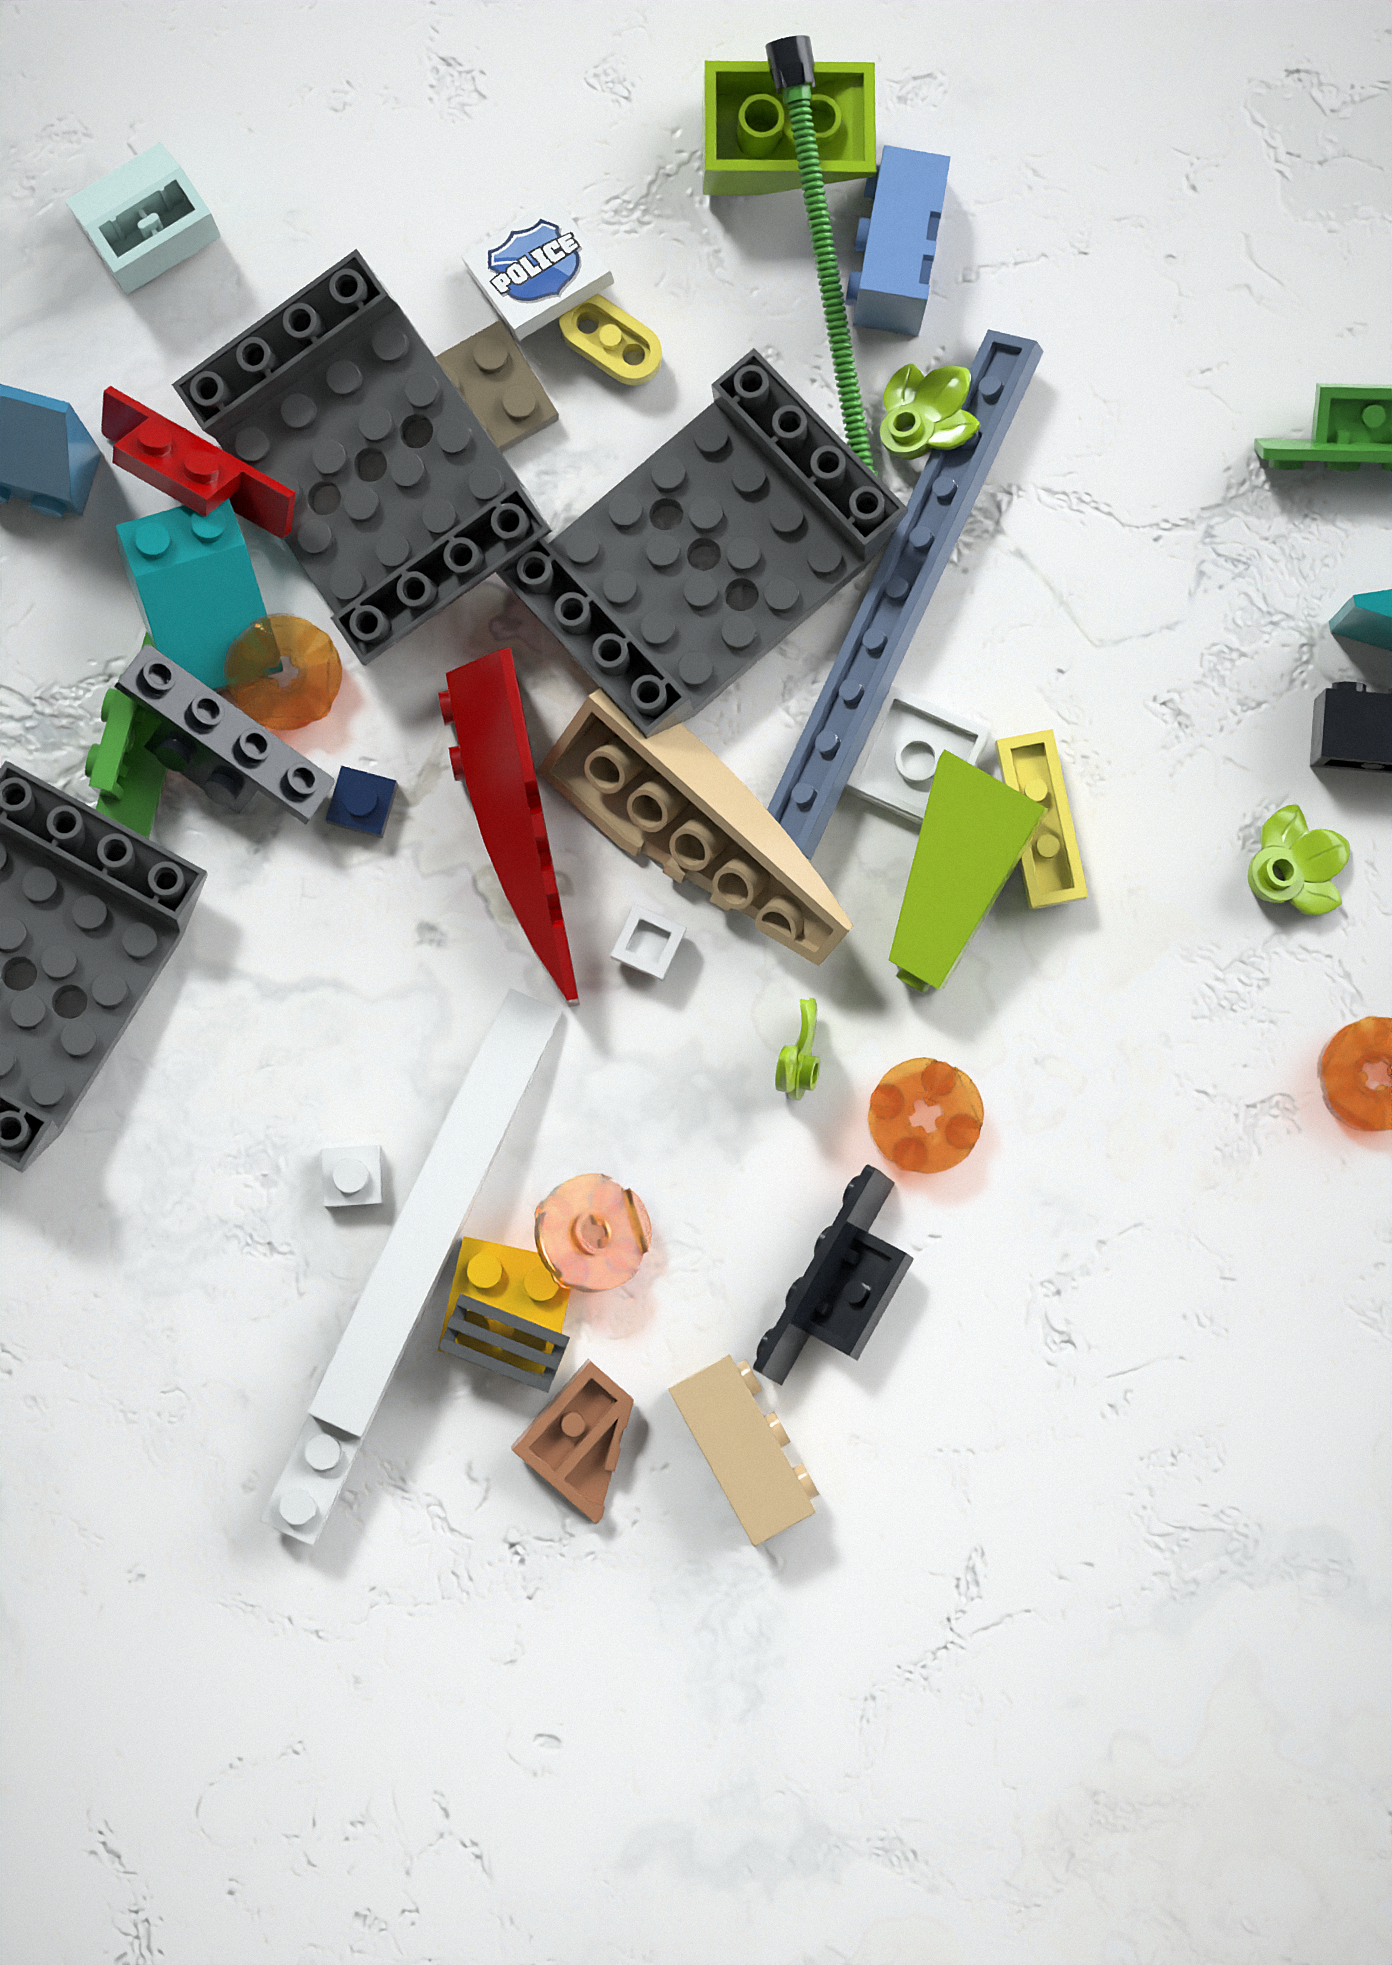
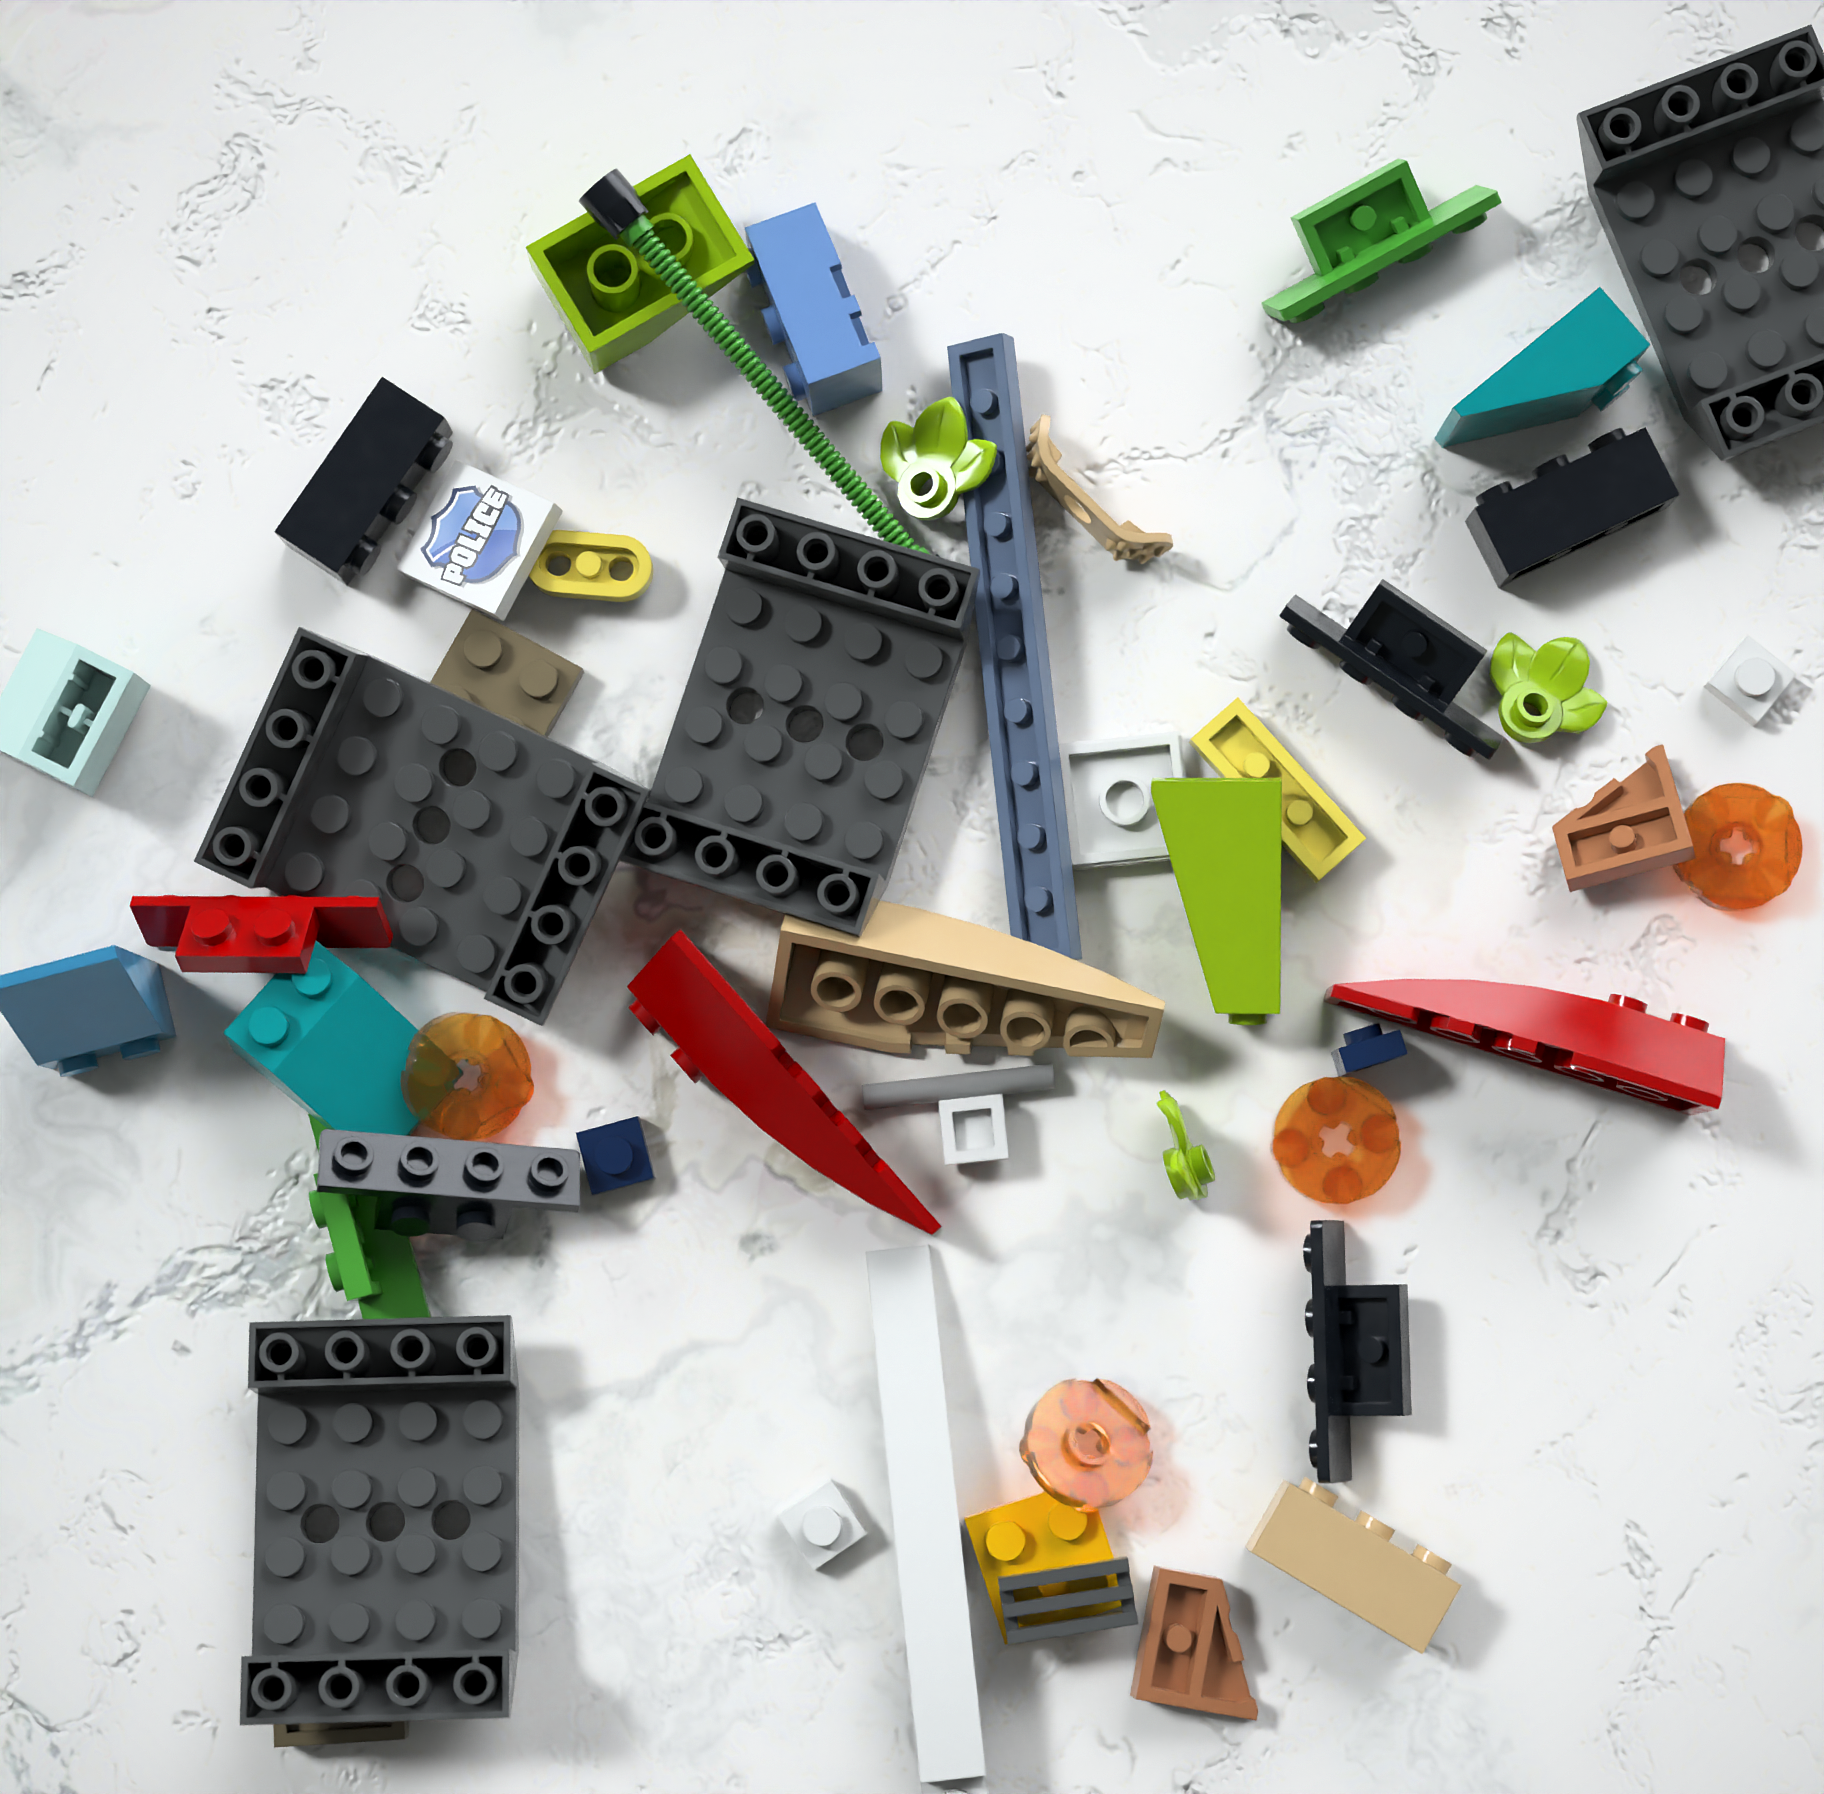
camera: 25 degrees left, 0 degrees up
none -> black brick [274,376,453,586]
none -> light grey piece [862,1064,1055,1110]
none -> tan piece [1026,414,1173,564]
none -> black bracket [1279,579,1504,760]
none -> wedge [1323,979,1725,1116]
none -> dark blue plate [1331,1023,1408,1077]
none -> nougat wing [1552,744,1696,892]

